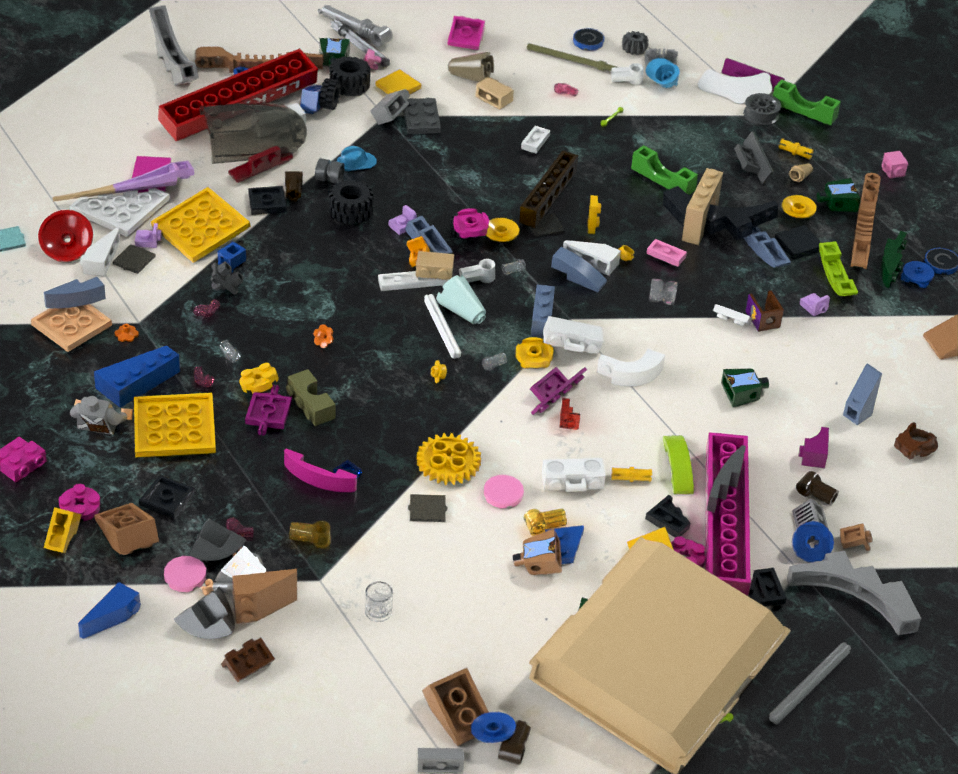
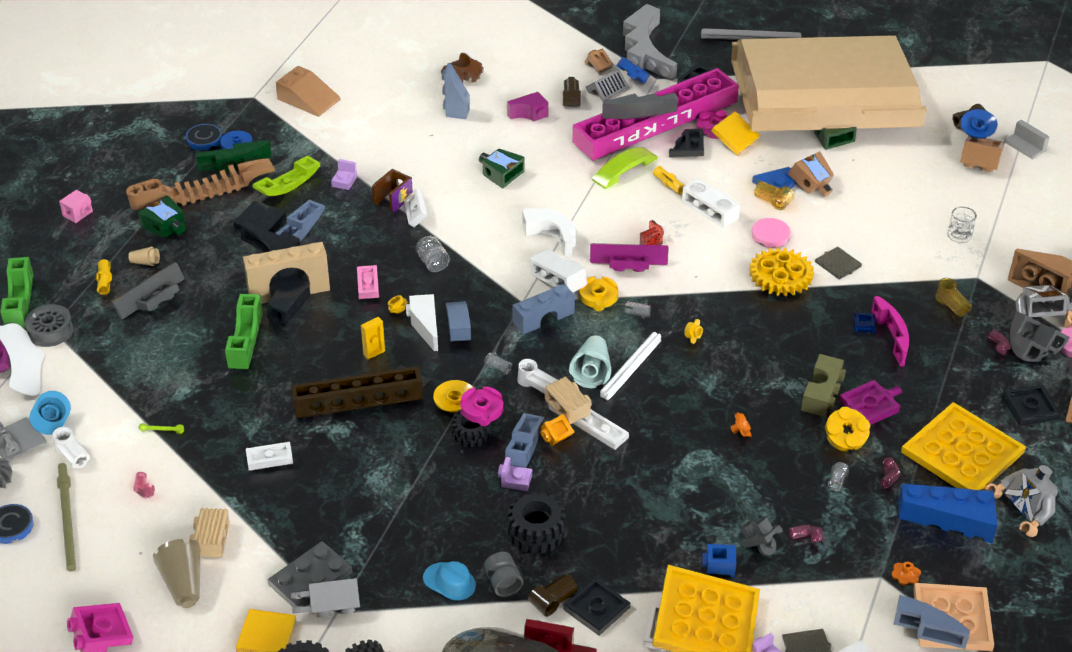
camera: 125 degrees left, 0 degrees up
yellow dish [782,195,817,218] -> none

